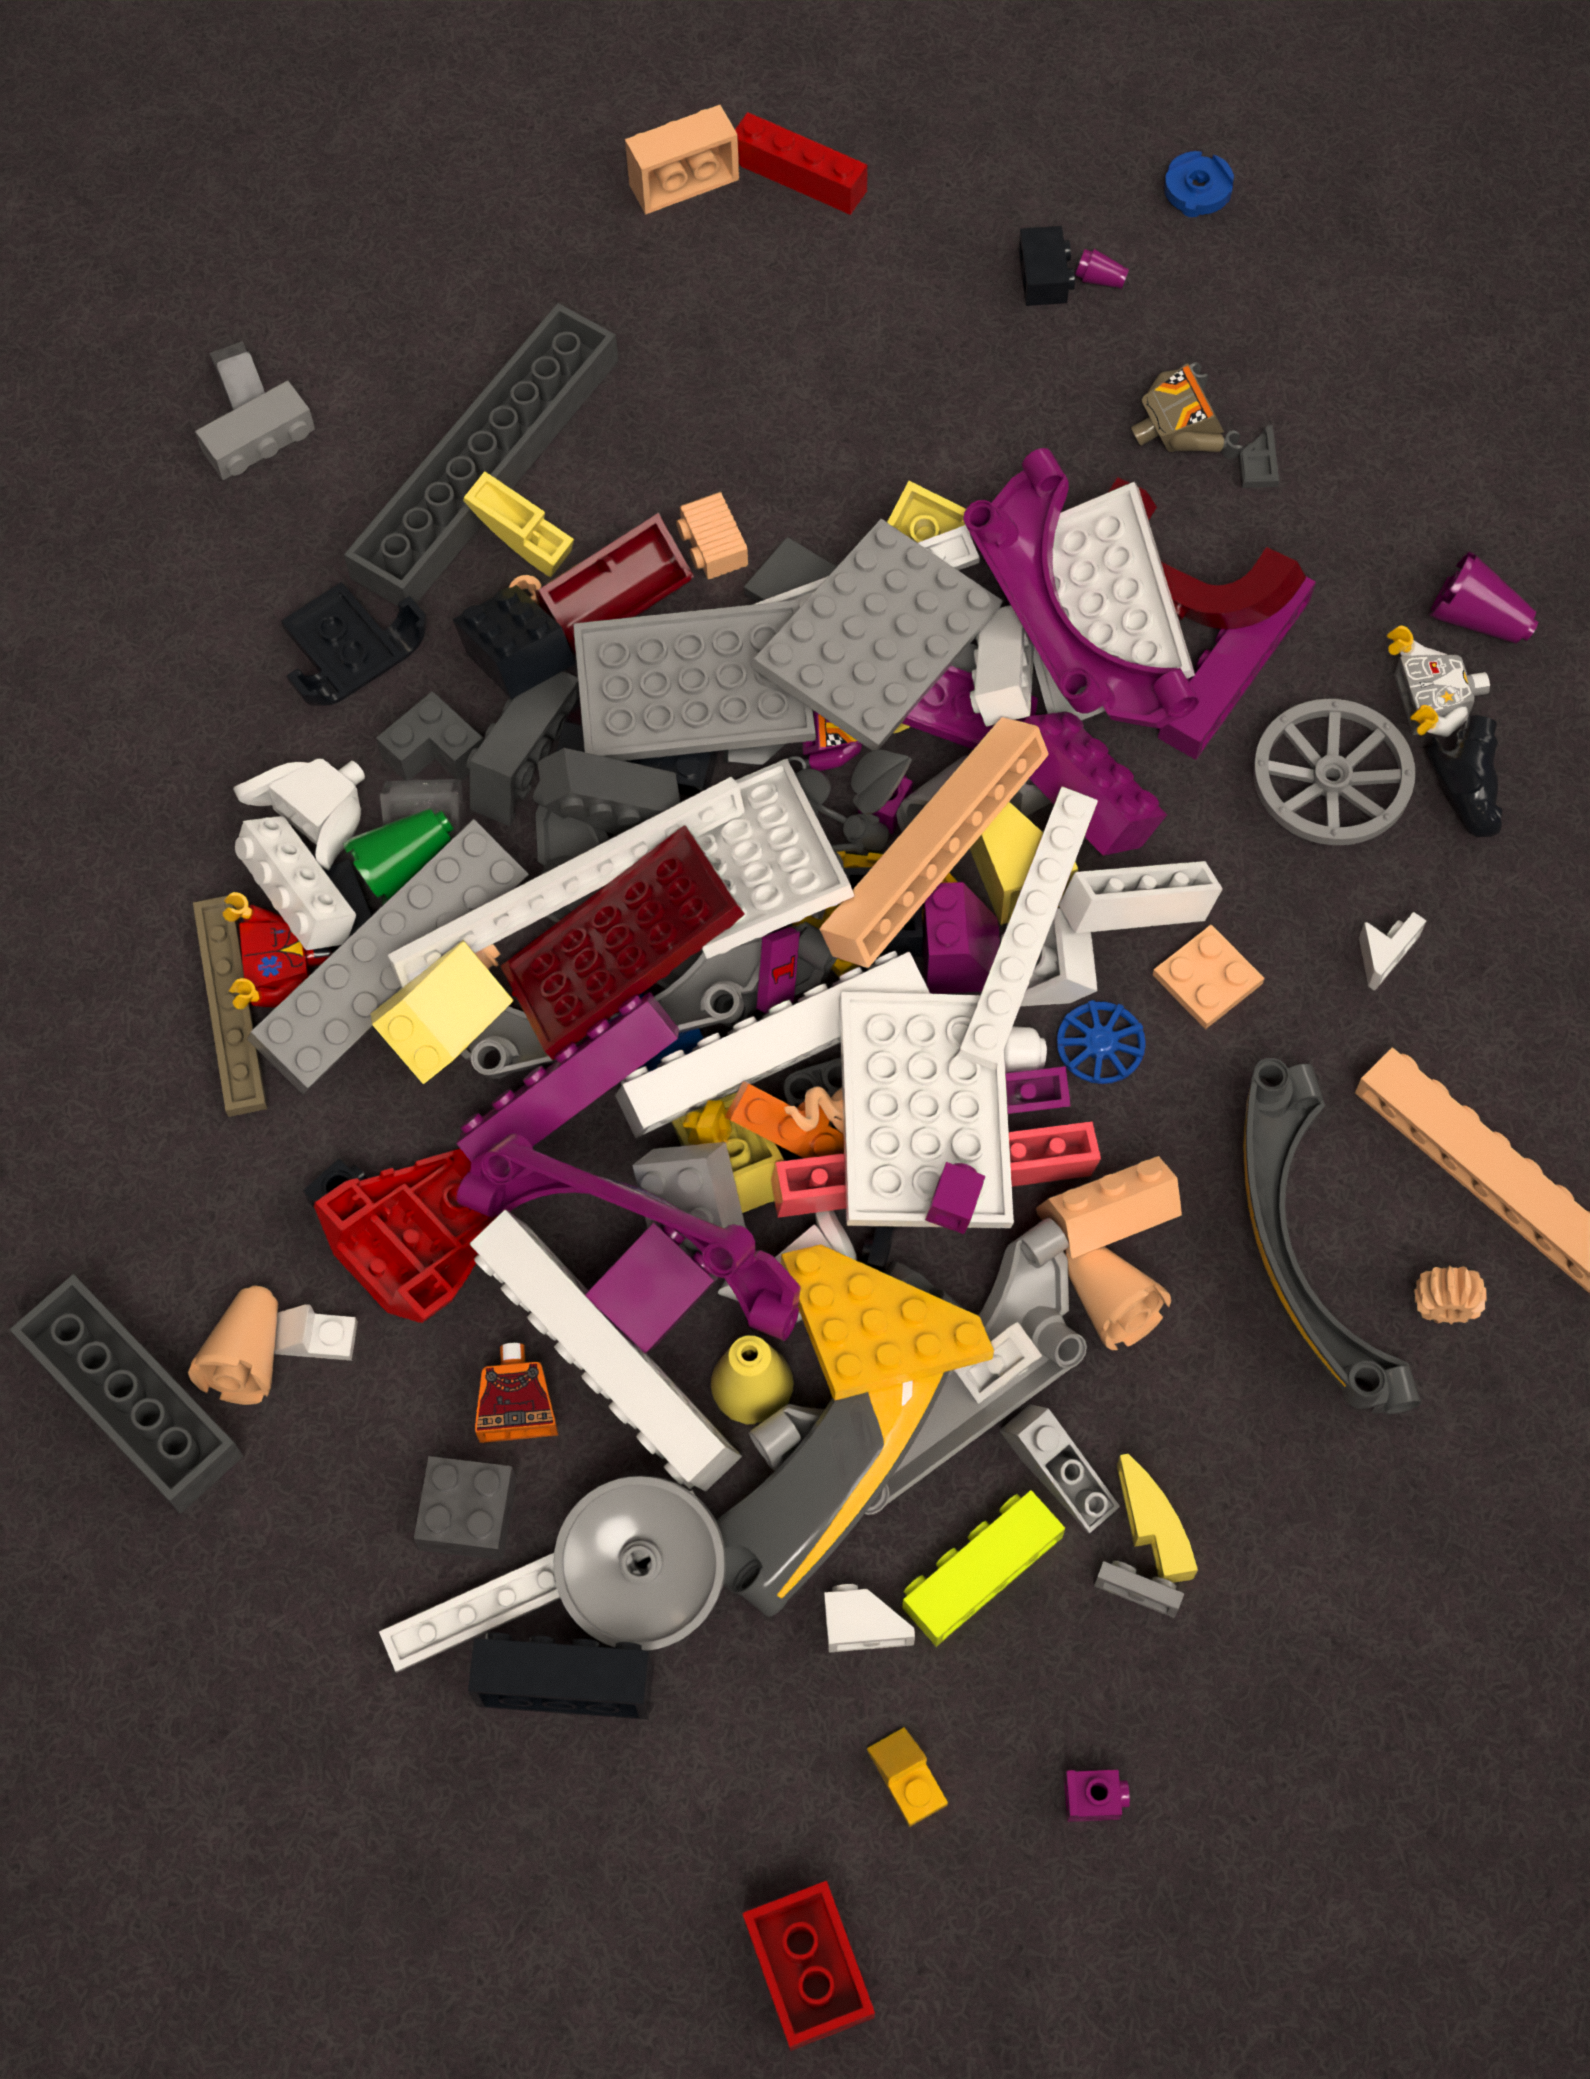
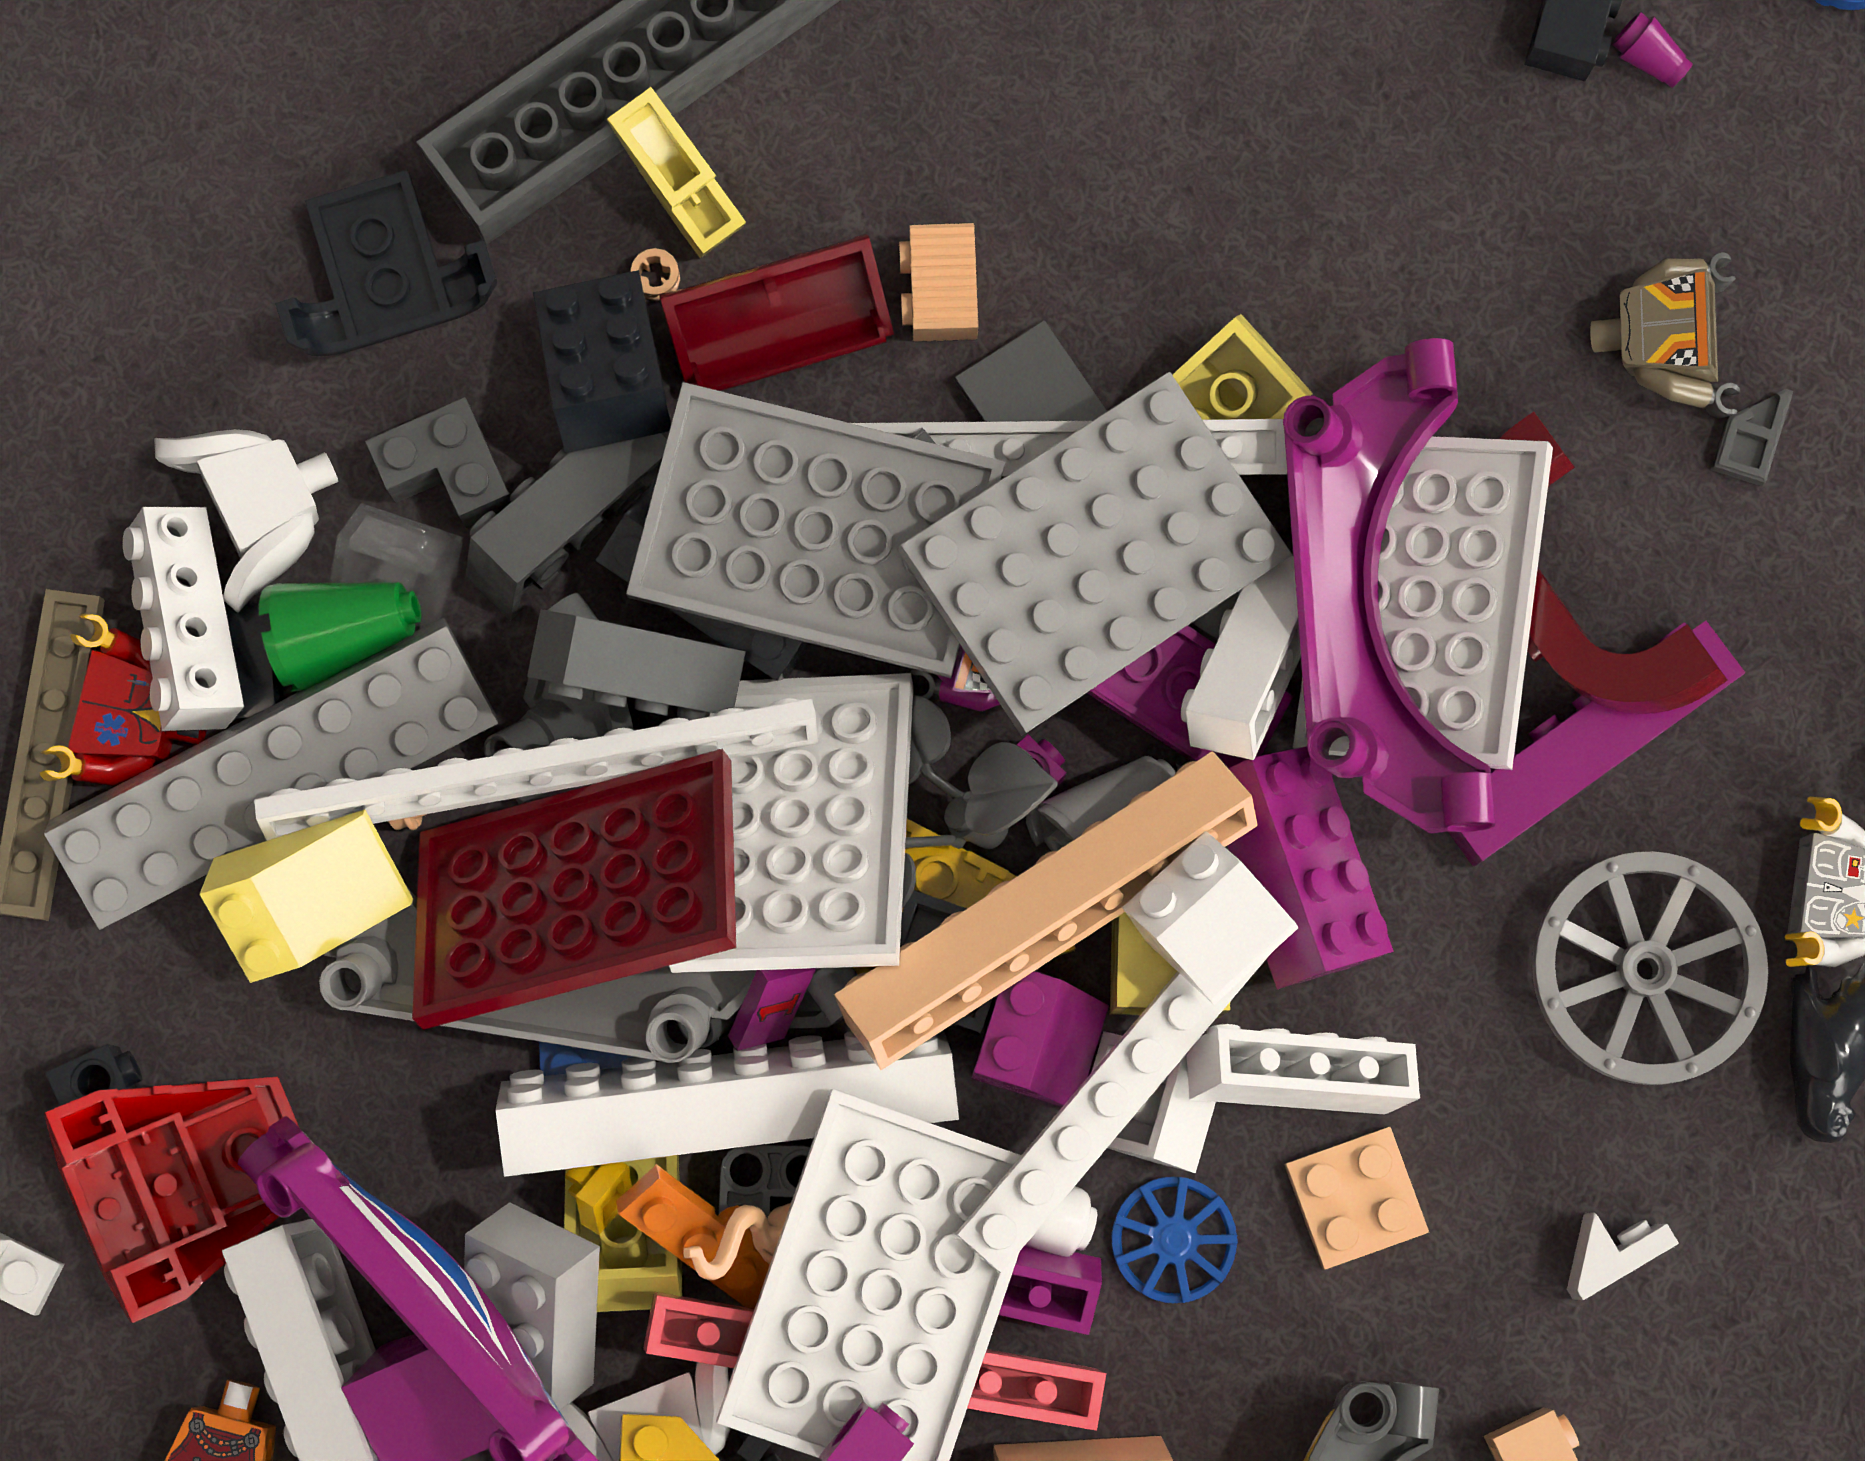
camera: 15 degrees right, 15 degrees up
magenta brick [456,992,679,1161] -> none
none -> white slope [1122,831,1298,1005]

